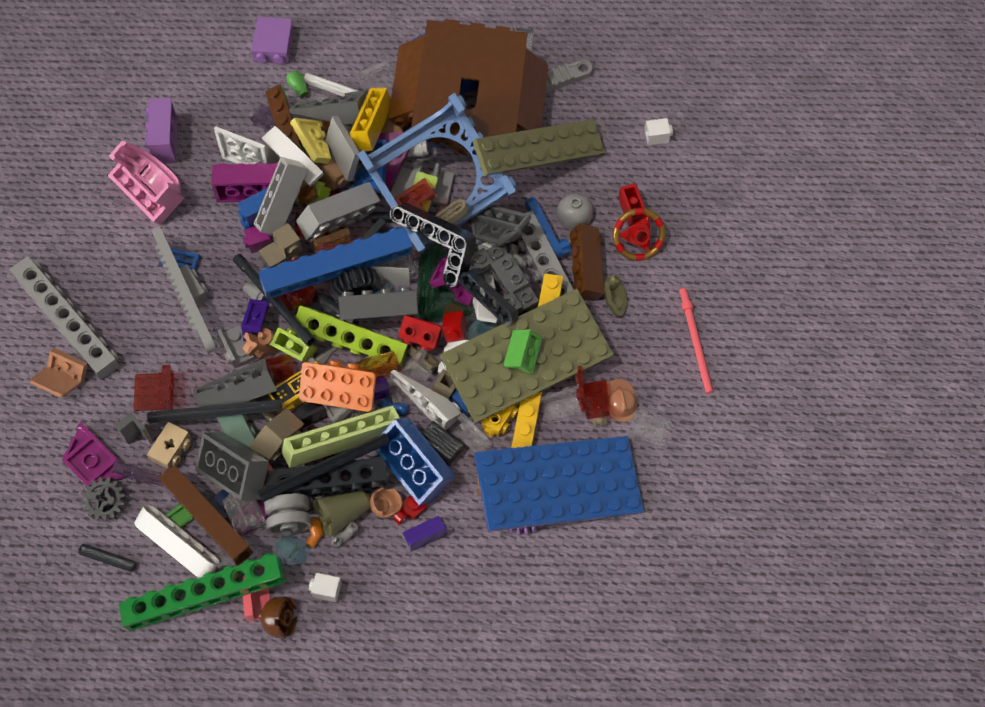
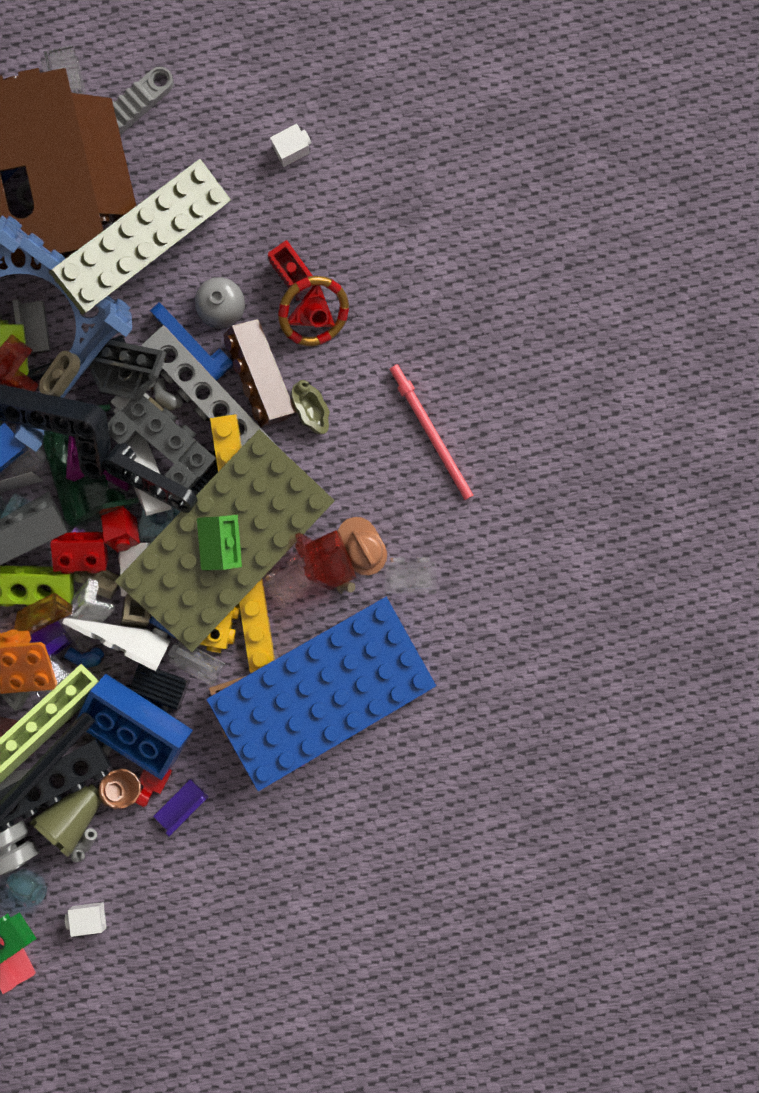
camera: 15 degrees left, 20 degrees up
reddish brown cylinder [259,596,297,639] -> none
orange arm [306,518,323,549] -> none

